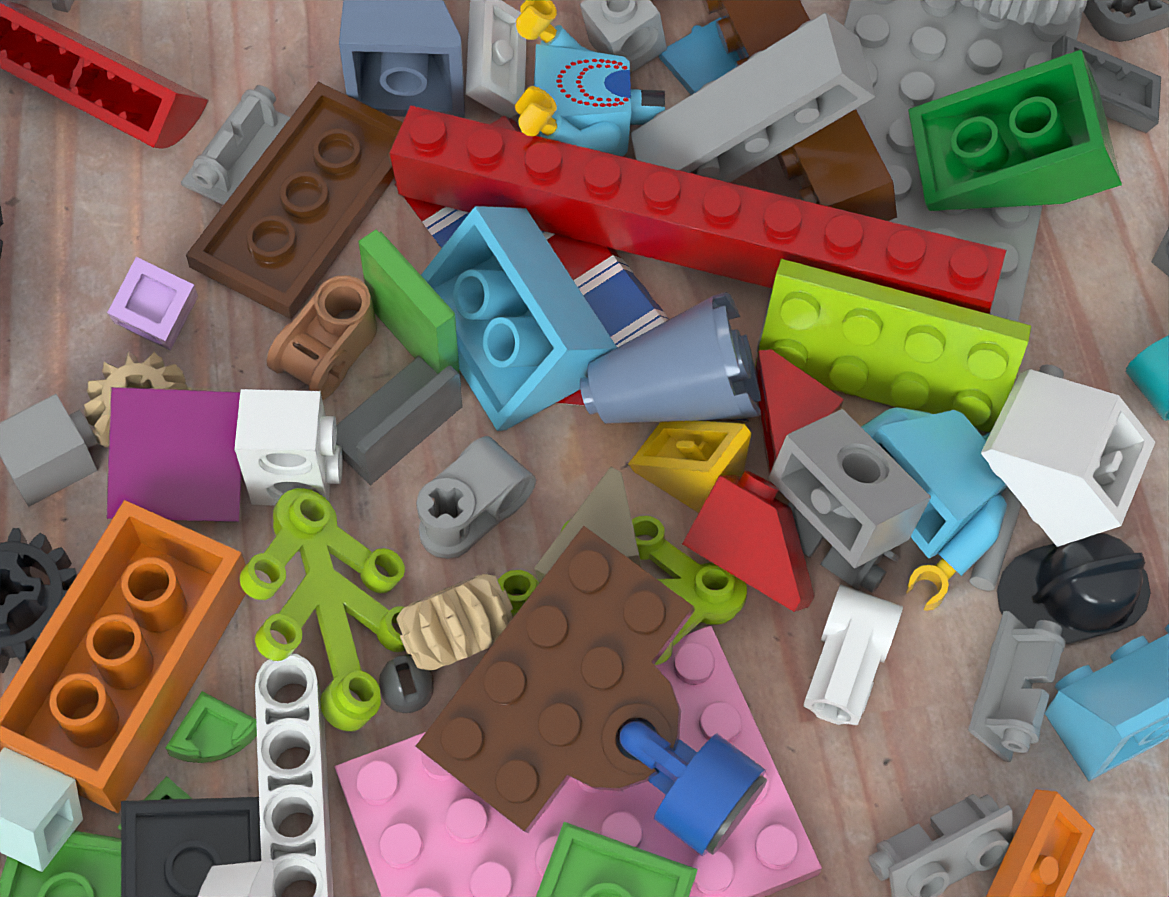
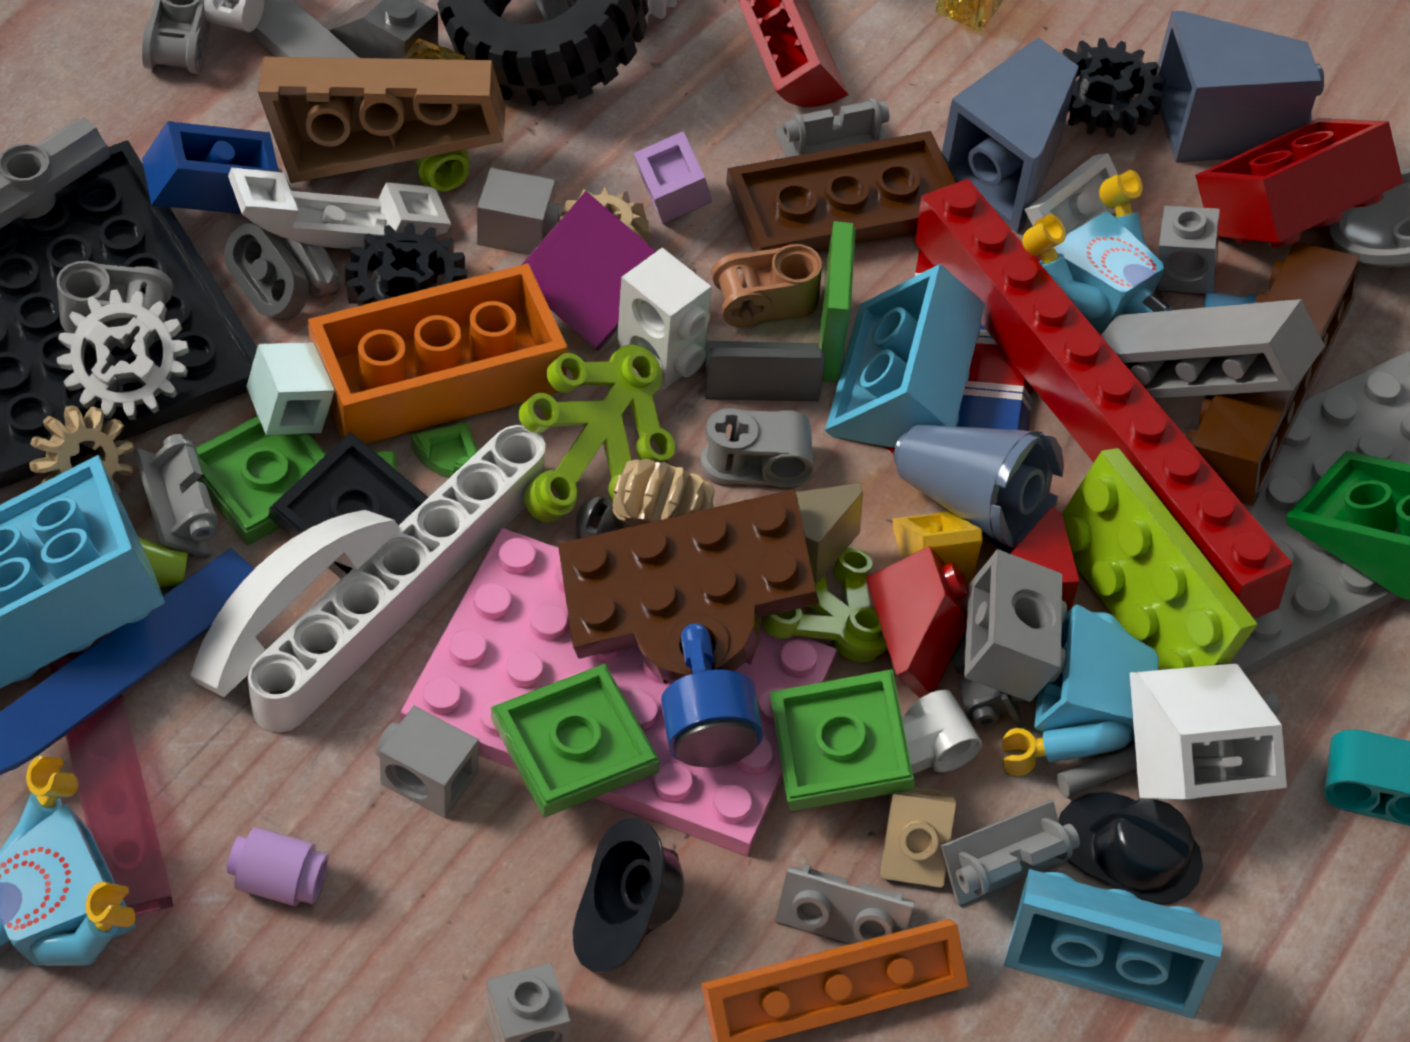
camera: 40 degrees right, 10 degrees down
none -> bright green tile [770,669,915,812]
none -> tan bracket [880,786,956,888]

